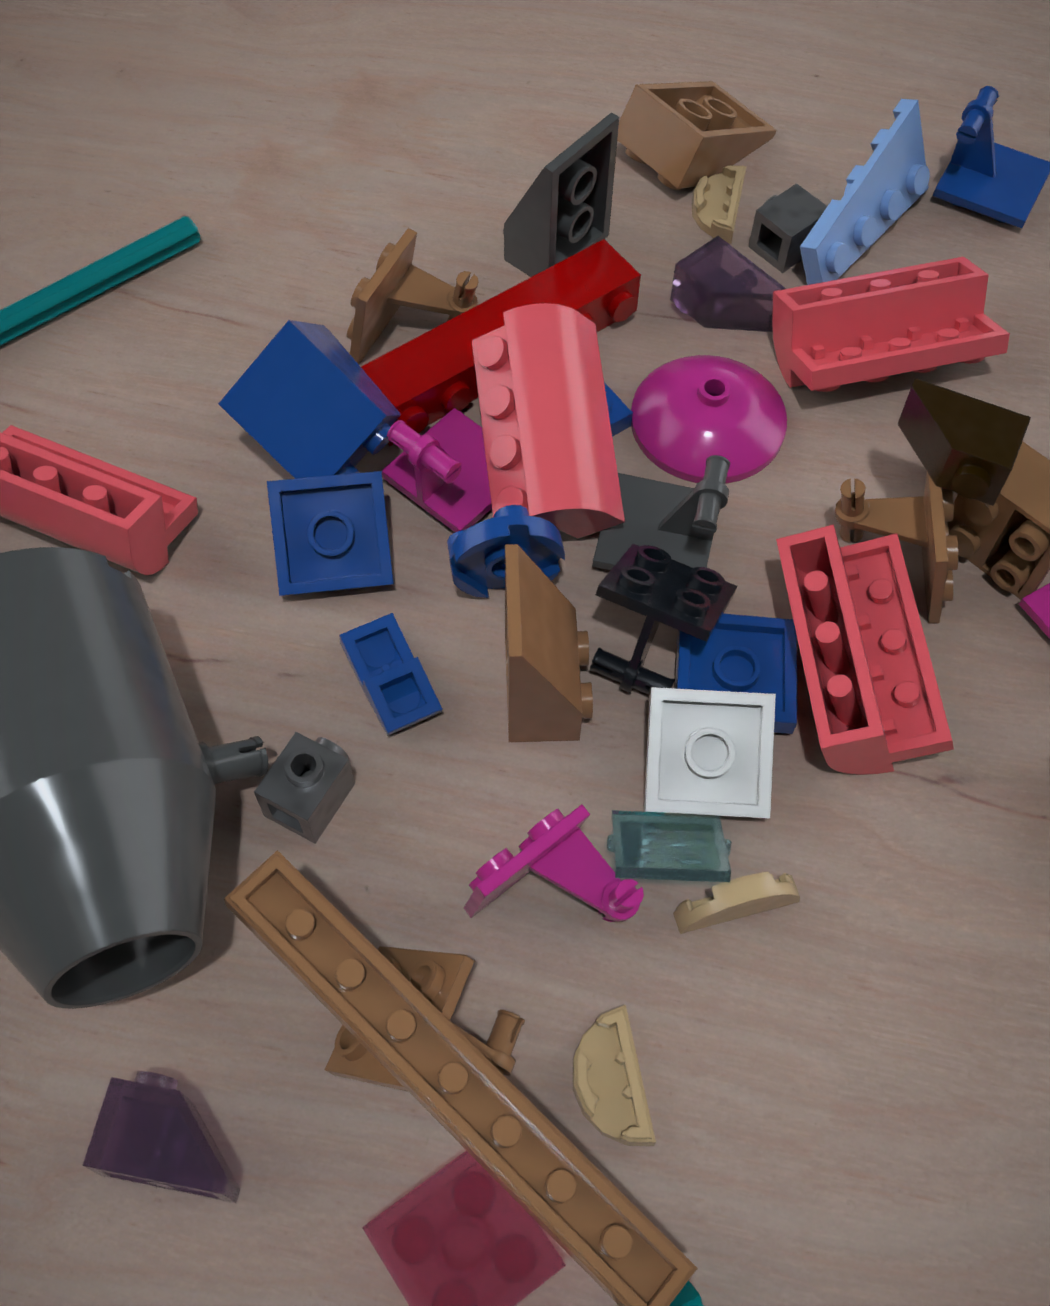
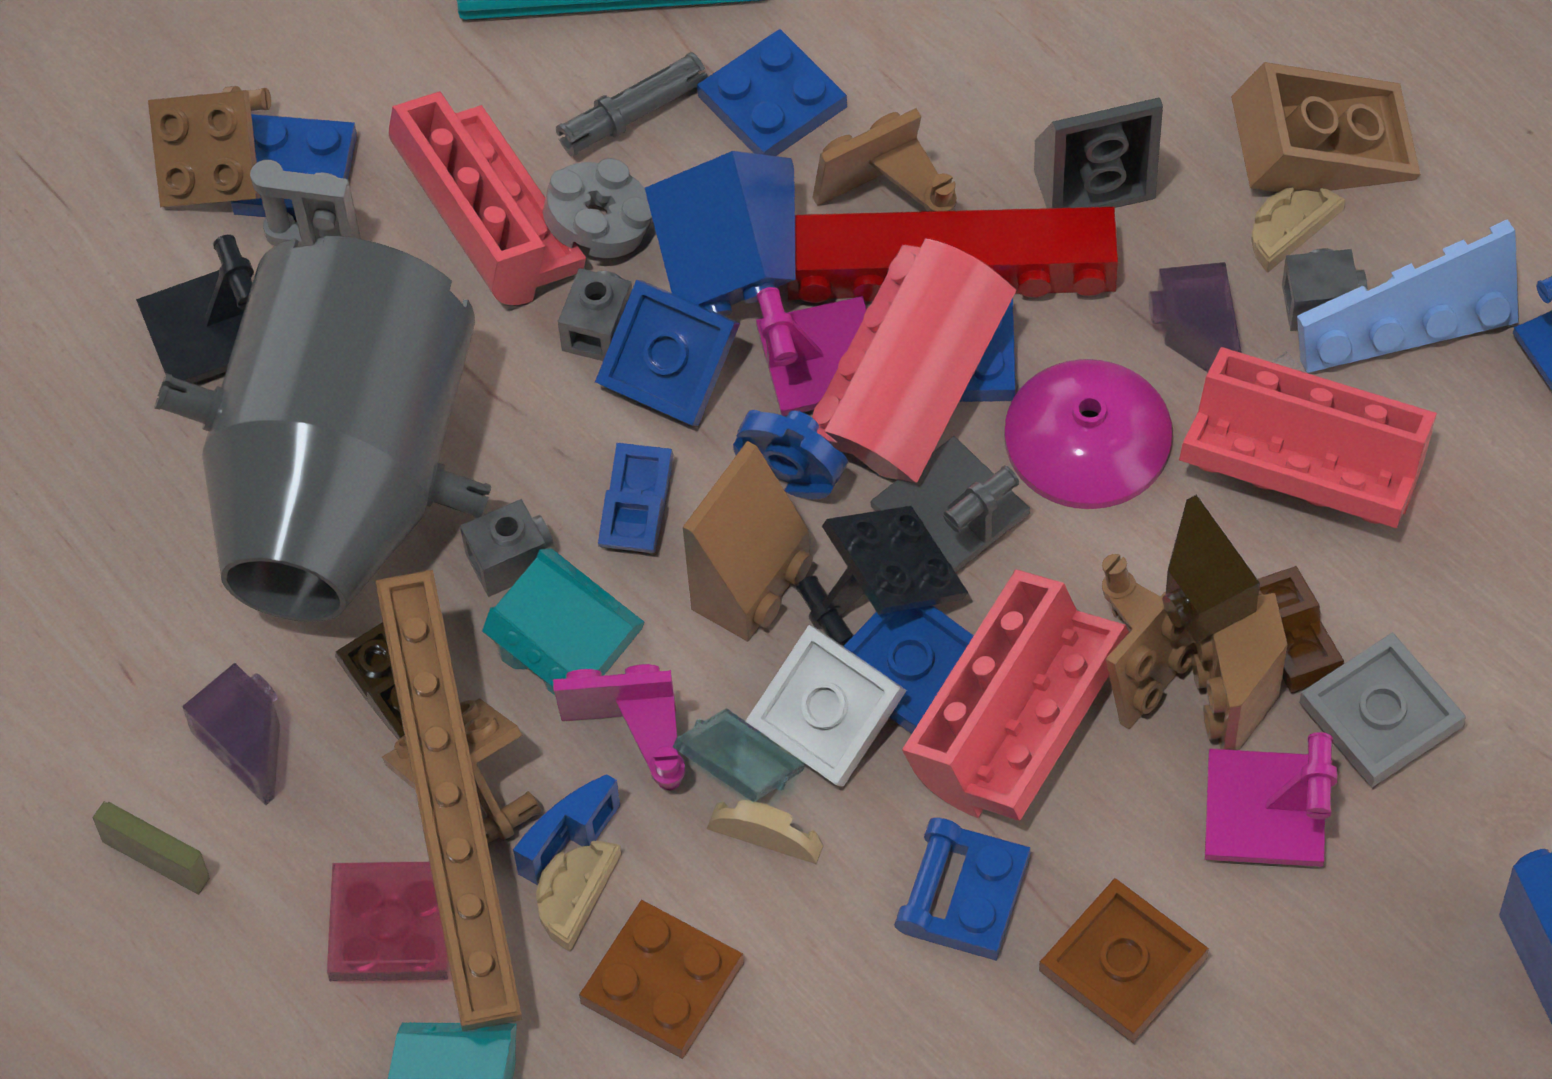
camera: 40 degrees right, 0 degrees up
none -> dark brown slope [335,622,404,740]
none -> teal slope [482,548,645,695]
none -> blue slope [513,774,620,885]
none -> light grey plate [543,158,652,258]
none -> dark grey pin [556,52,708,156]
none -> flat silver brick [558,268,632,361]
none -> dark orange plate [579,899,744,1059]
none -> blue plate [697,29,847,156]
none -> blue plate [894,817,1031,961]

